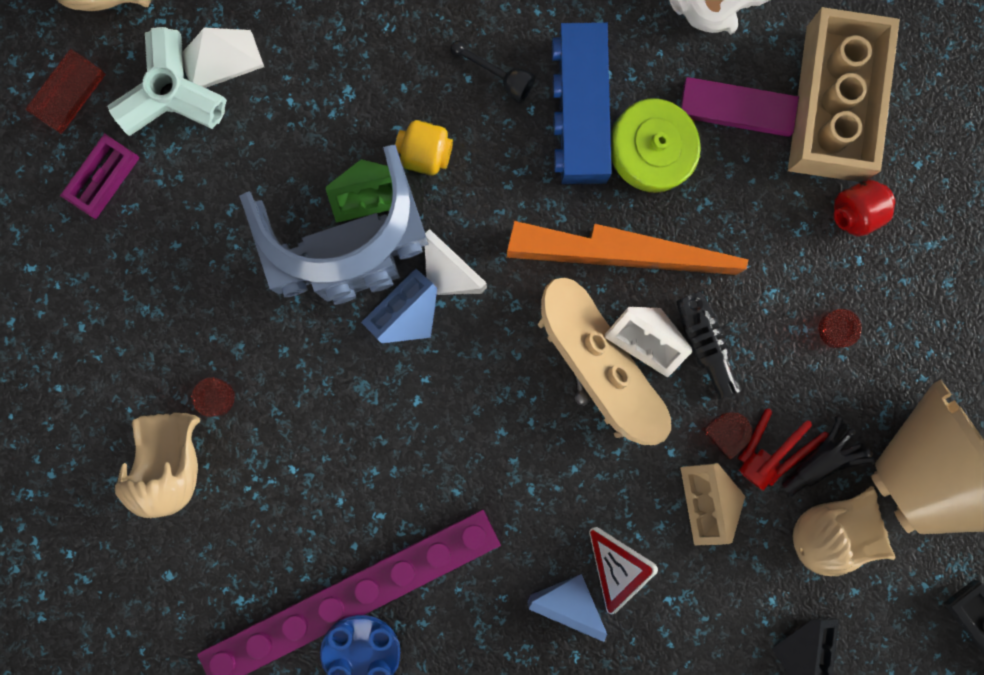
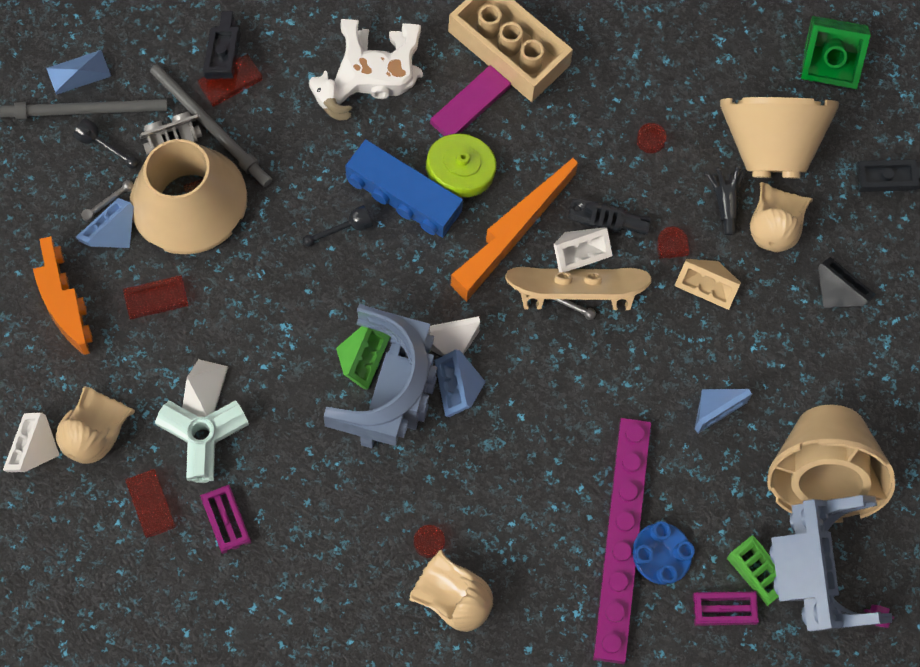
camera: 60 degrees left, 15 degrees down
yellow head [395,120,453,176] -> none
piece [589,527,658,614] -> none
red plant [738,408,829,491] -> none
red head [834,179,895,237] -> none

